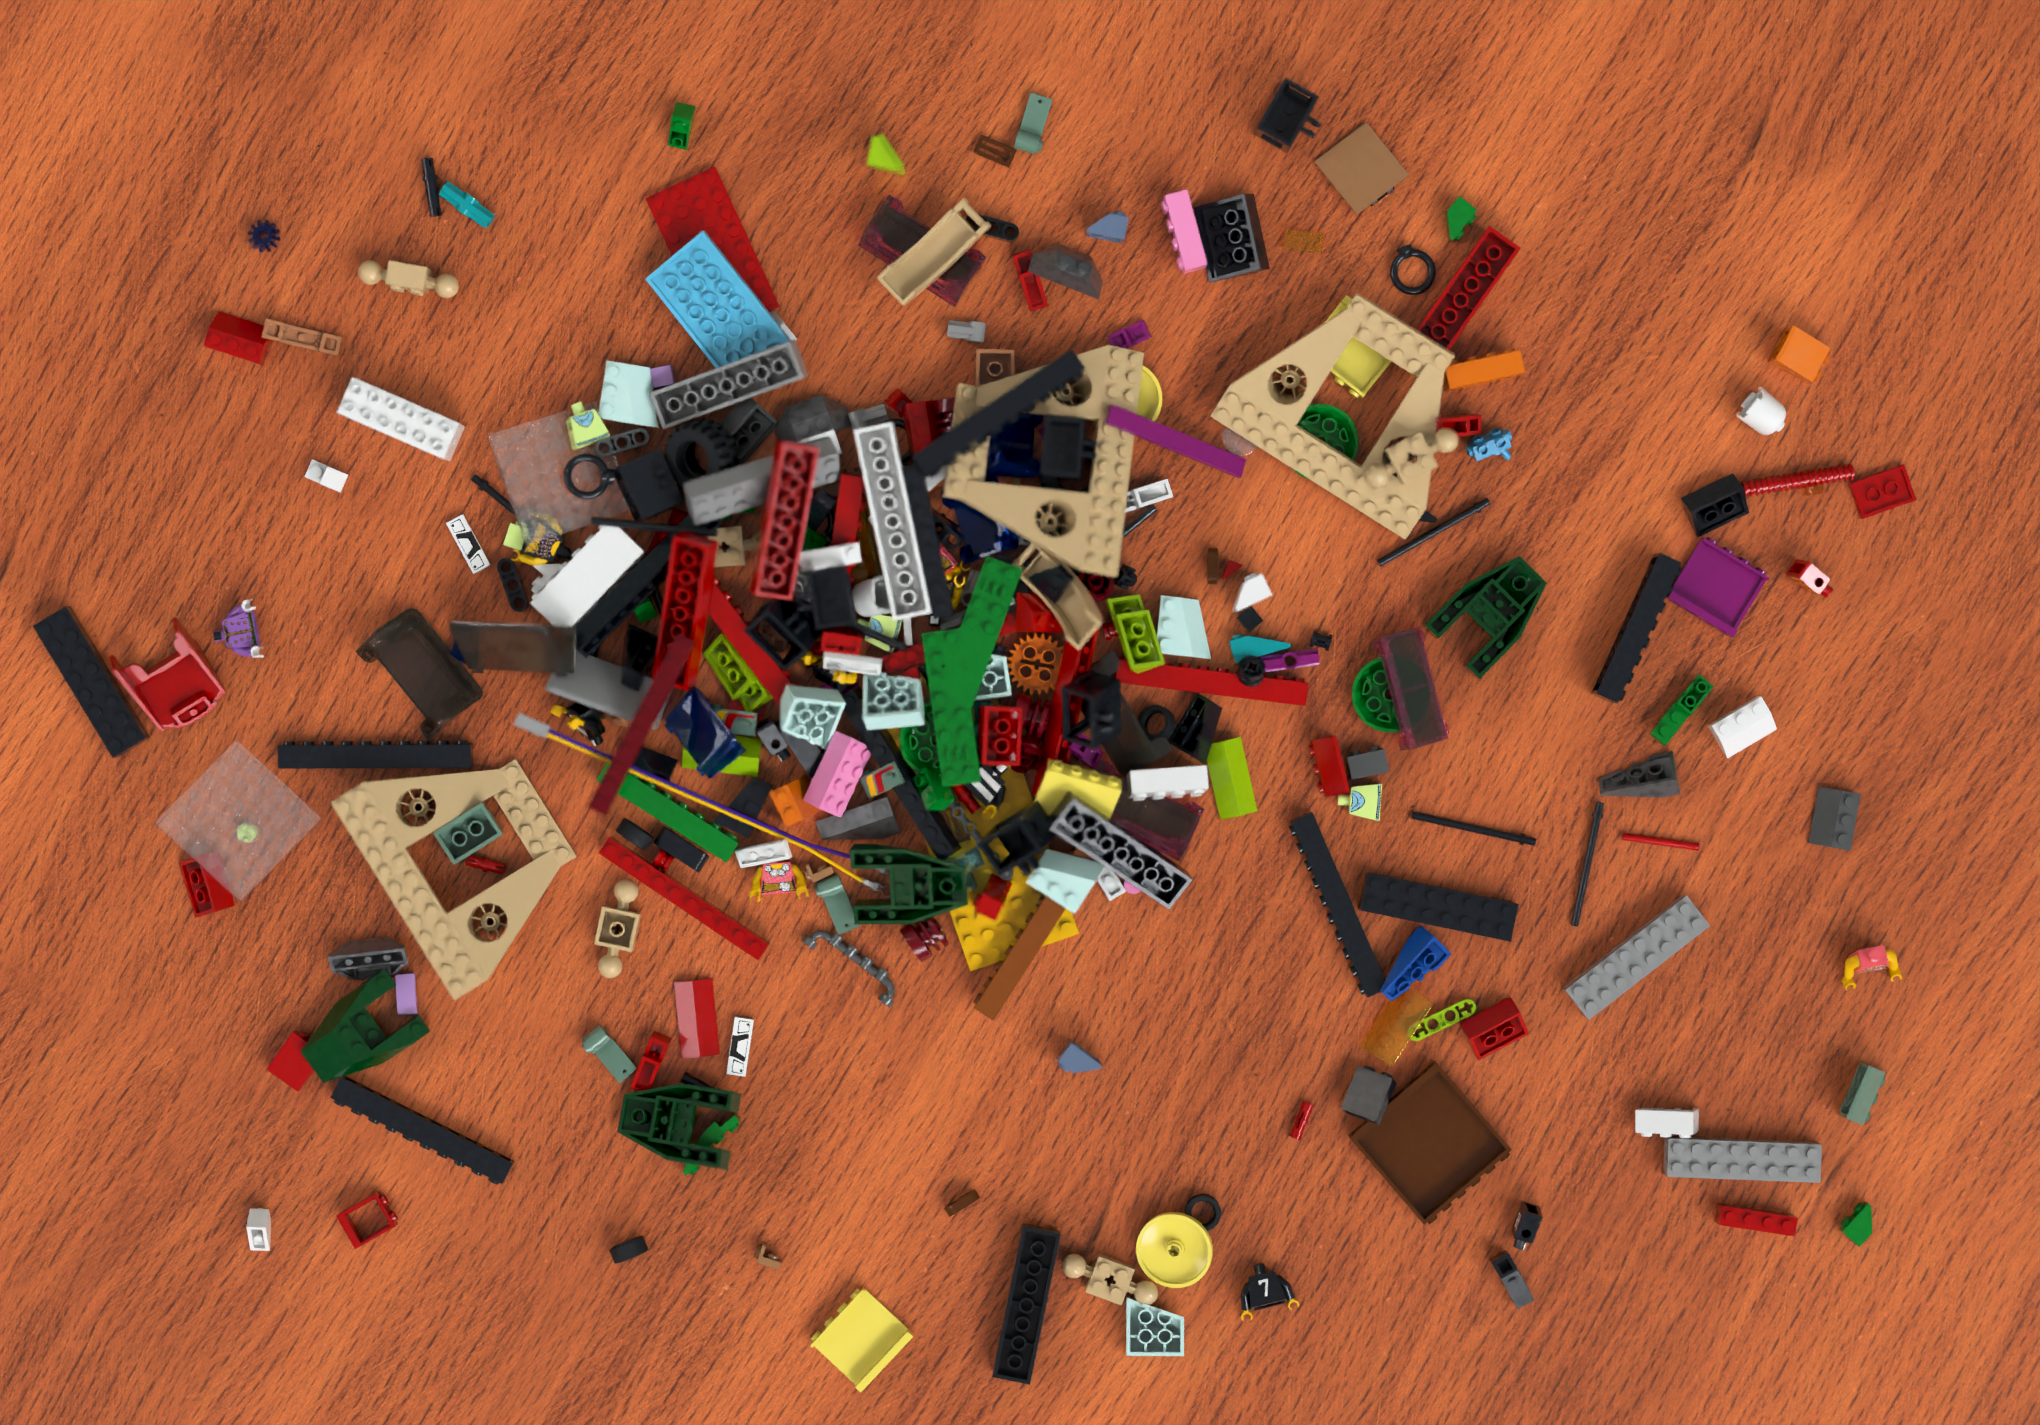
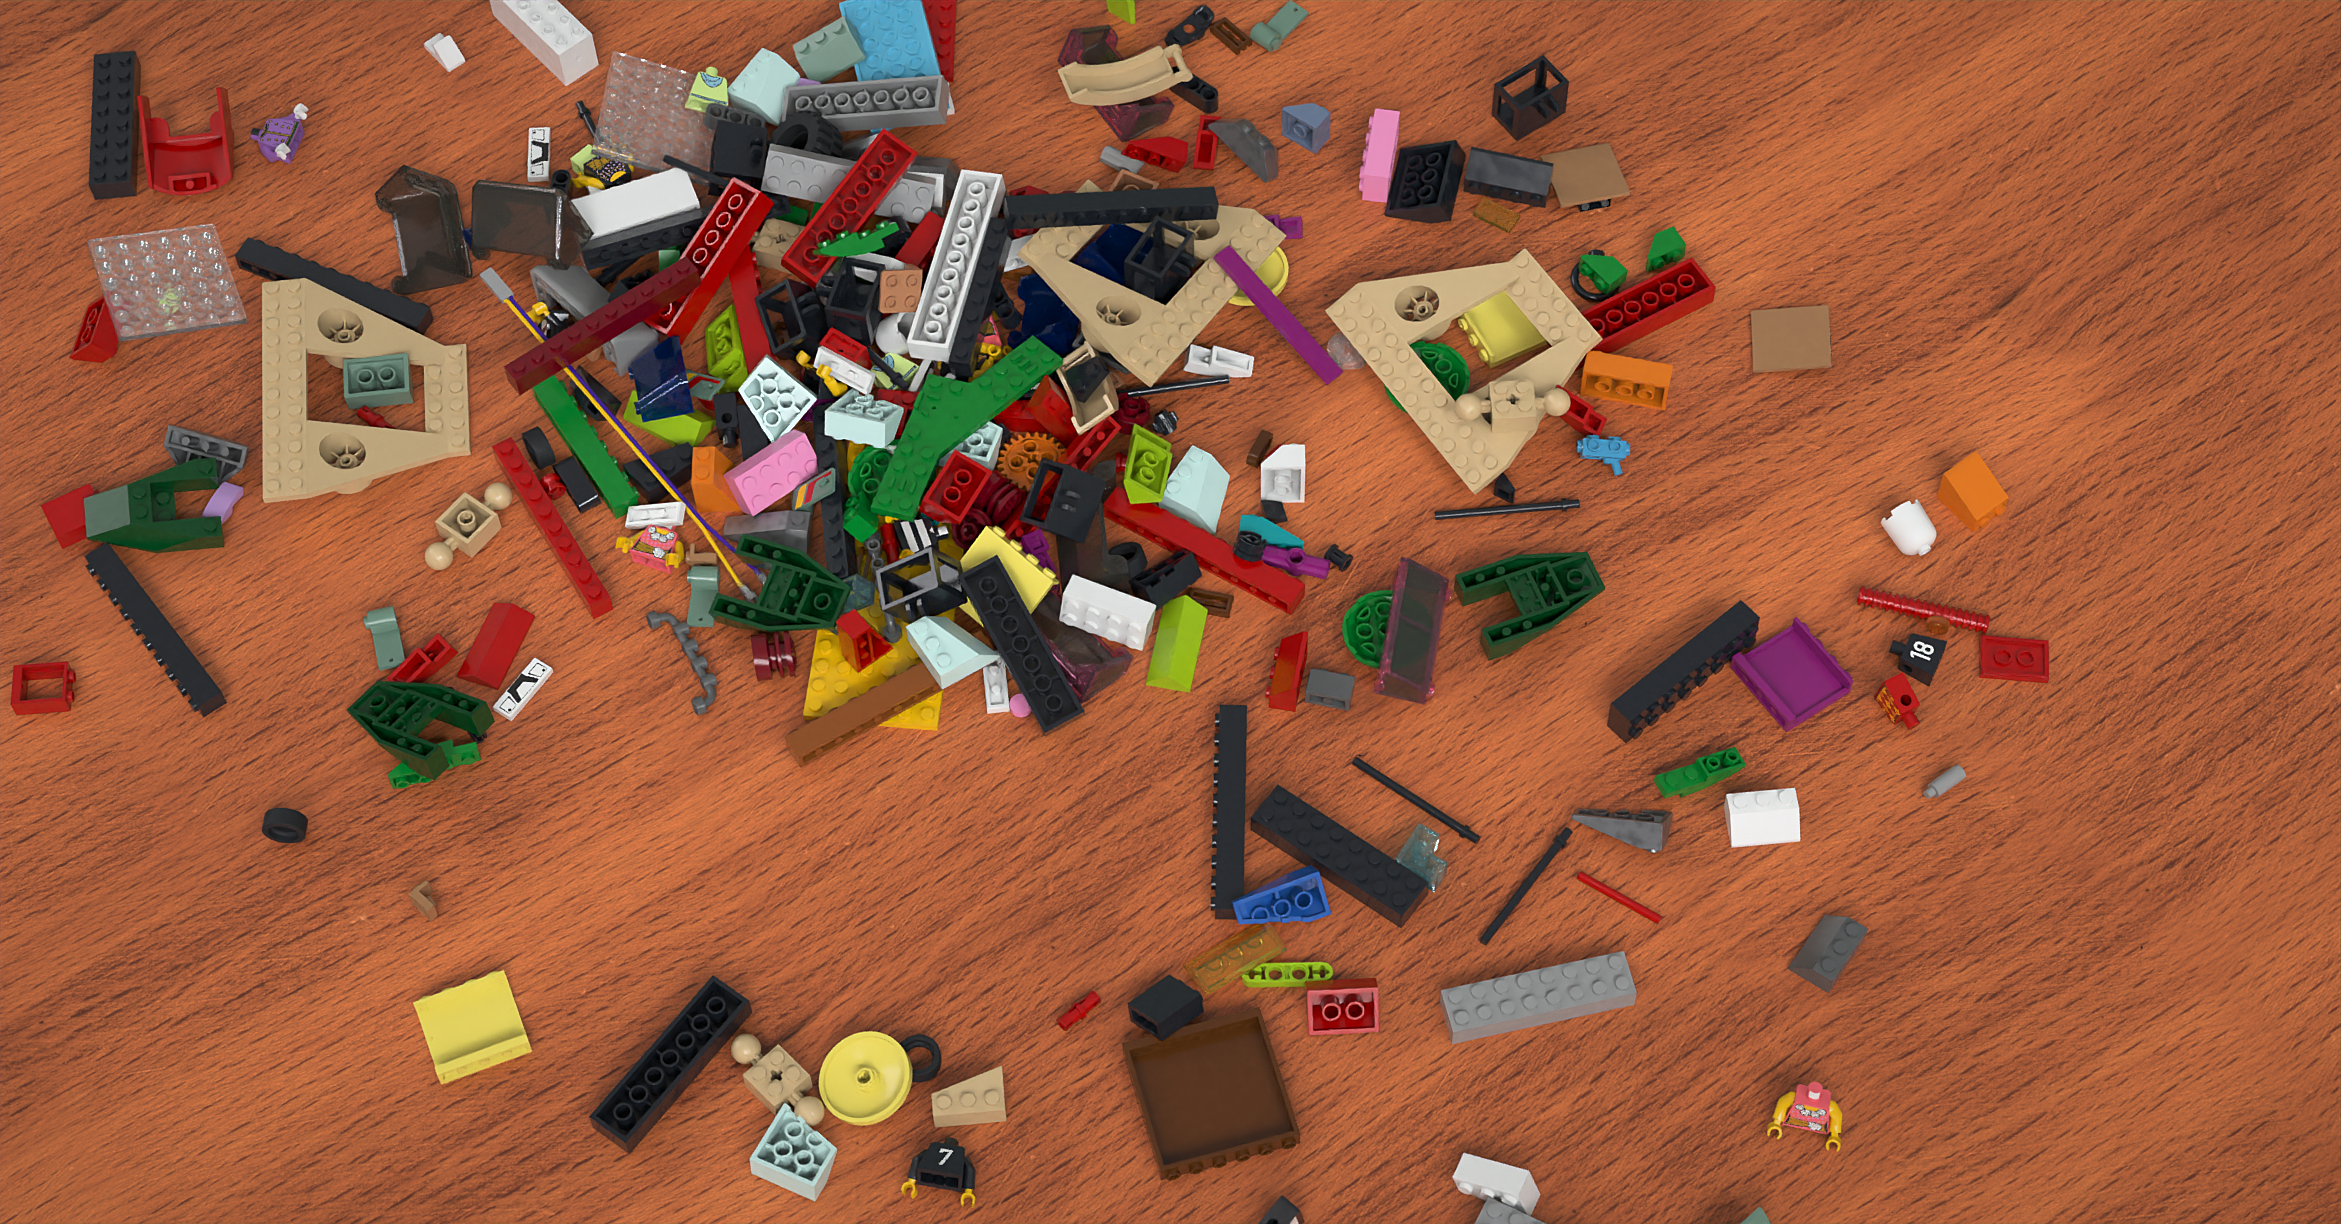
camera: 25 degrees right, 30 degrees down
black piece [564,454,615,499] -> none
reddish brown beam [944,1189,980,1217] -> none
sand blue slope [1057,1040,1102,1073] -> none
yellowish green torso [1337,784,1382,821] -> none
black slope [1681,473,1749,538] -> none
none -> sand green slope [793,16,866,84]
none -> green slope [812,220,899,257]
none -> nougat bracket [878,264,922,313]
none -> tan wedge [932,1066,1007,1128]
none -> red slope [1121,136,1188,173]
none -> black piece [1164,5,1214,48]
none -> reddish brown tile [1188,588,1234,618]
none -> clear light blue brick [1395,823,1448,893]
none -> black slope [1464,147,1554,208]
none -> green slope [1578,254,1628,295]
none -> medium nougat piece [1751,305,1832,373]
none -> black torso [1889,634,1947,686]
none -> light grey cylinder [1923,764,1966,799]

